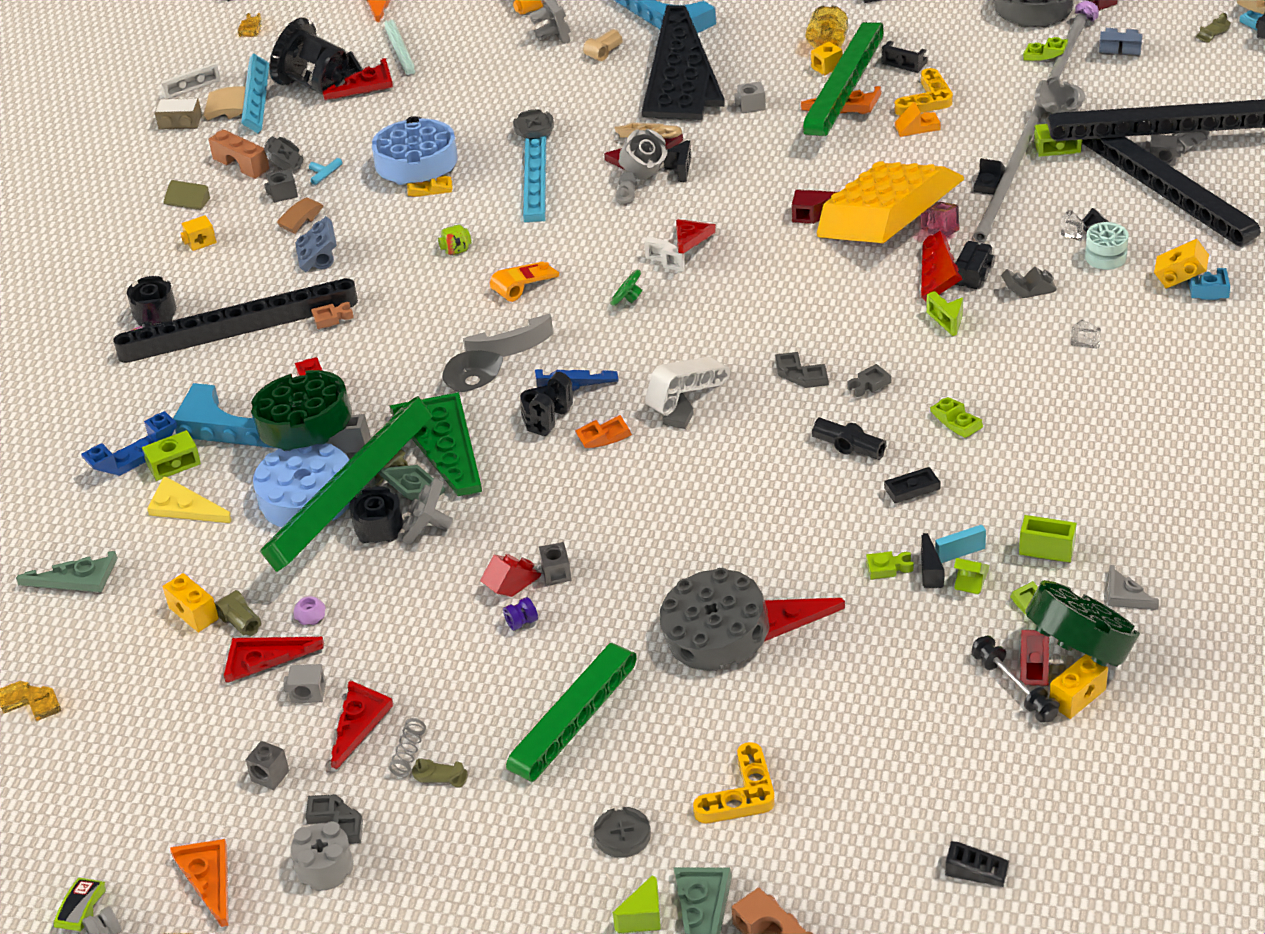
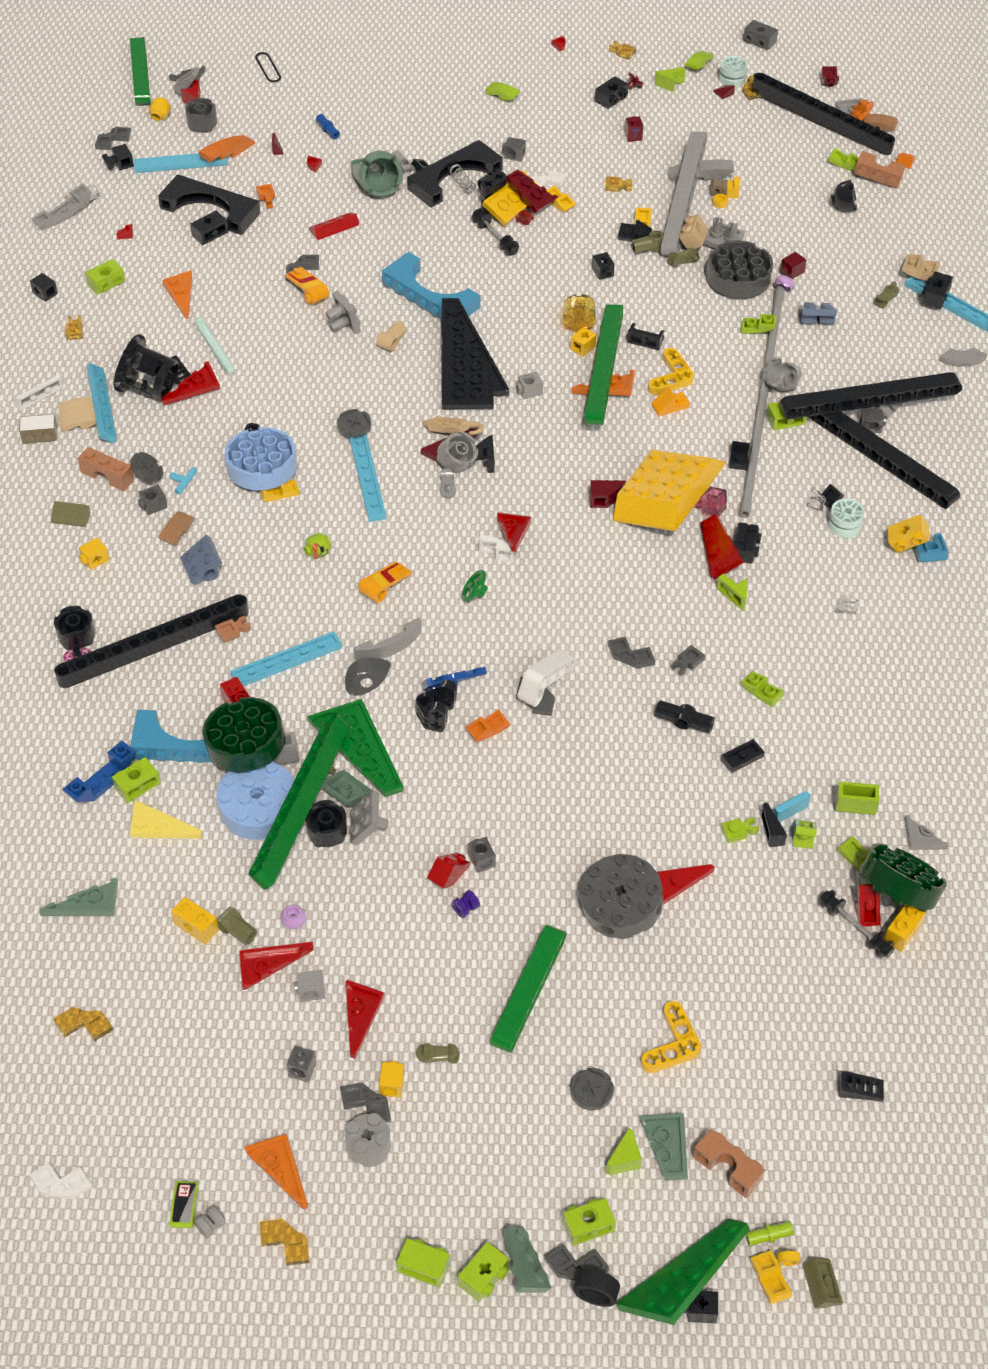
camera: 15 degrees left, 10 degrees up
light grey piece [389,718,426,777] -> none
dark grey slope [1001,266,1057,298] -> none
none -> medium azure tile [230,631,342,686]
none -> yellow brick [379,1061,405,1098]

